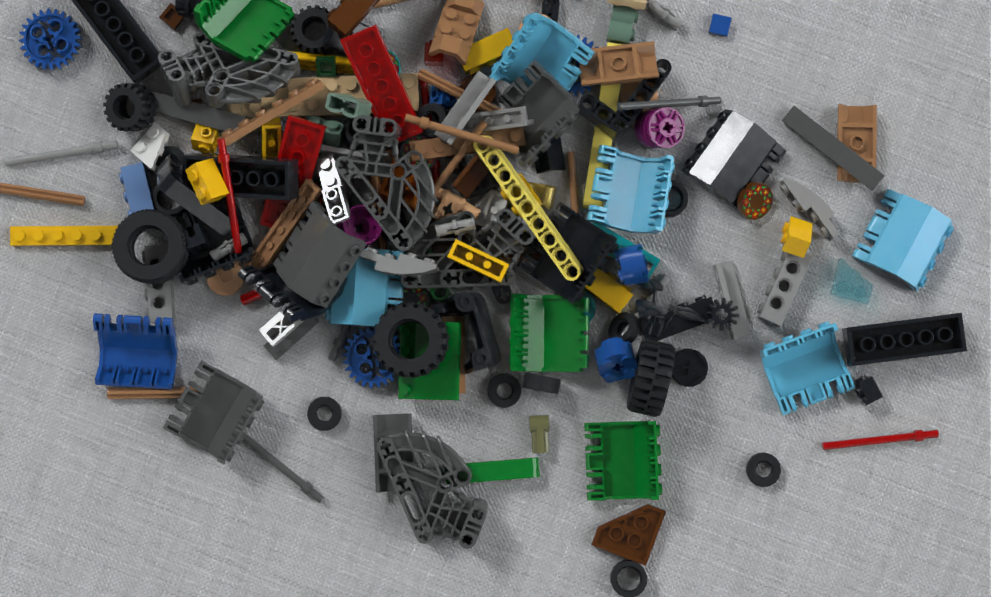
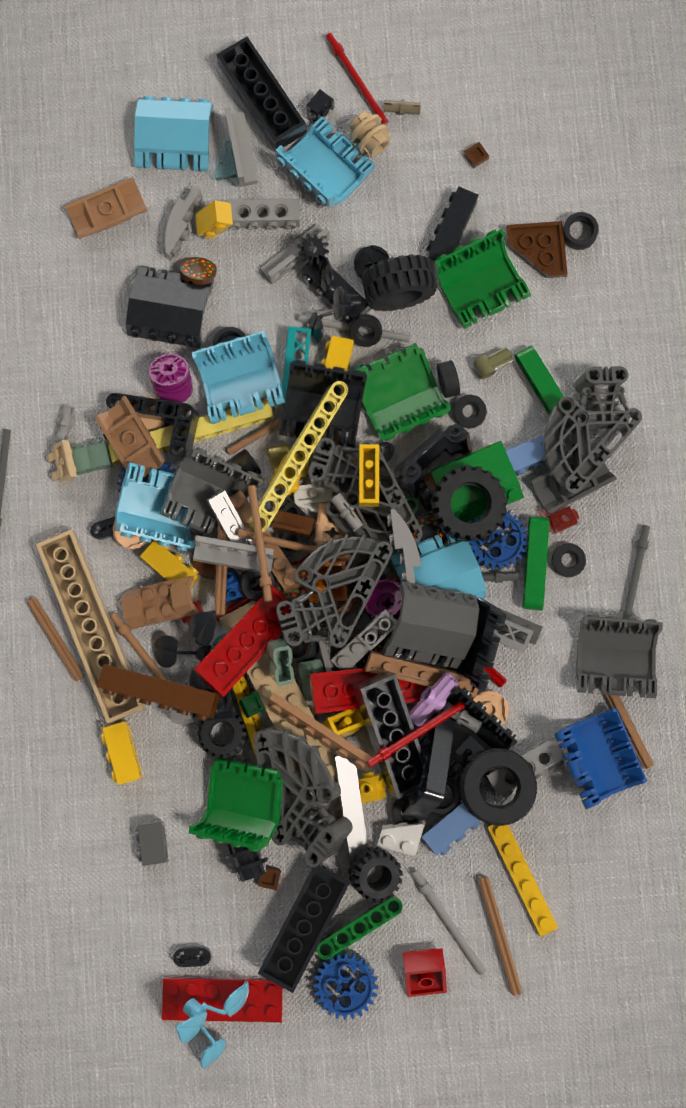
camera: 115 degrees left, 5 degrees down
yellow brick [185,158,229,206] -> none
blue brick [594,337,637,383] -> none
blue brick [615,244,649,286] -> none
dark grey bar [617,95,721,111] -> none
blue tile [708,13,732,37] -> none
black tyre [746,452,781,487] -> none
dark grey tile [782,106,885,191] -> none
none -> black plant [153,611,216,693]
none -> light grey fence [225,107,258,187]
none -> green beam [317,896,403,959]
none -> tan piece [348,112,391,156]
none -> dark tan pin [384,99,421,115]
none -> red slope [403,948,447,997]
none -> lavender piece [409,672,459,726]
none -> black brick [427,186,479,261]
none -> reddish brown tile [464,142,489,168]
none -> medium blue brick [506,435,566,476]
none -> green beam [523,516,550,611]
none -> clear red brick [547,506,579,535]

